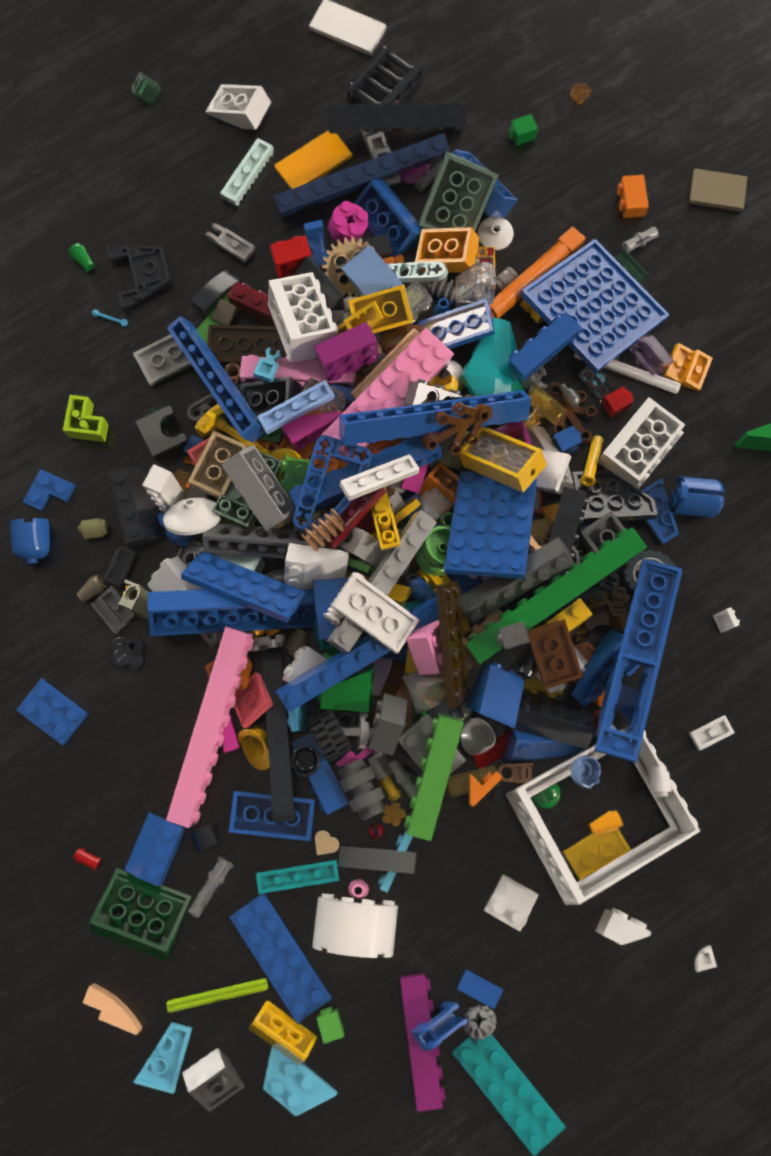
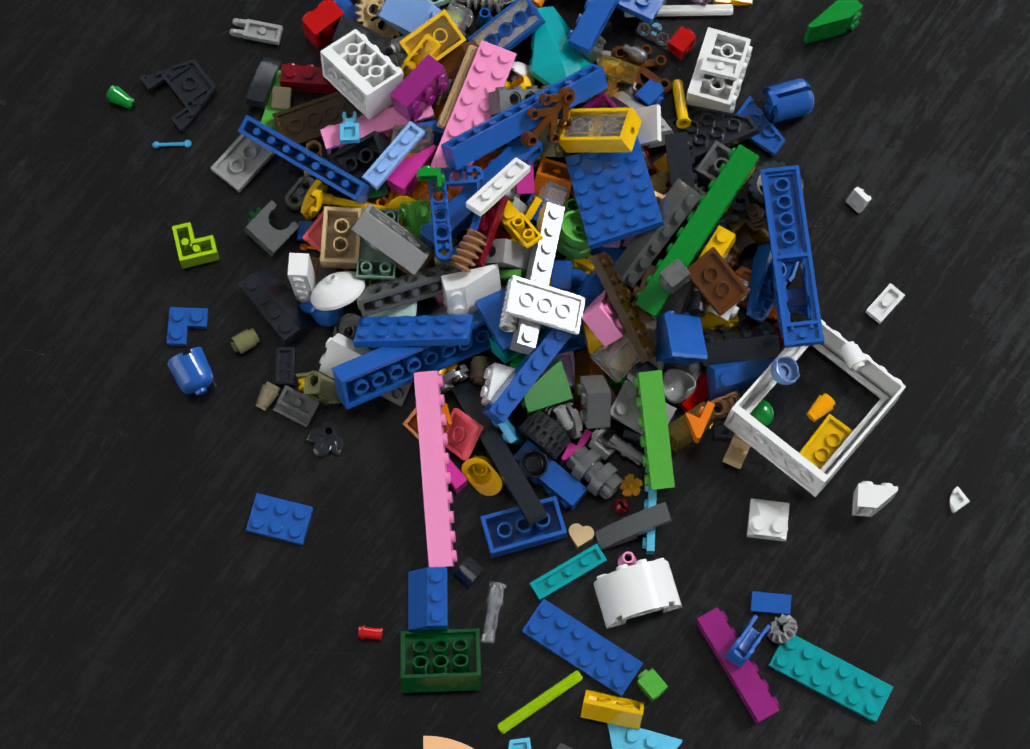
camera: 20 degrees left, 5 degrees down
yellow pin [379,775,401,802] -> none
none -> green bracket [416,166,445,191]
none -> blue slope [552,260,574,291]
none -> light grey pin [553,405,575,431]
none -> white plate [700,53,741,81]
none -> tan bracket [722,434,750,469]

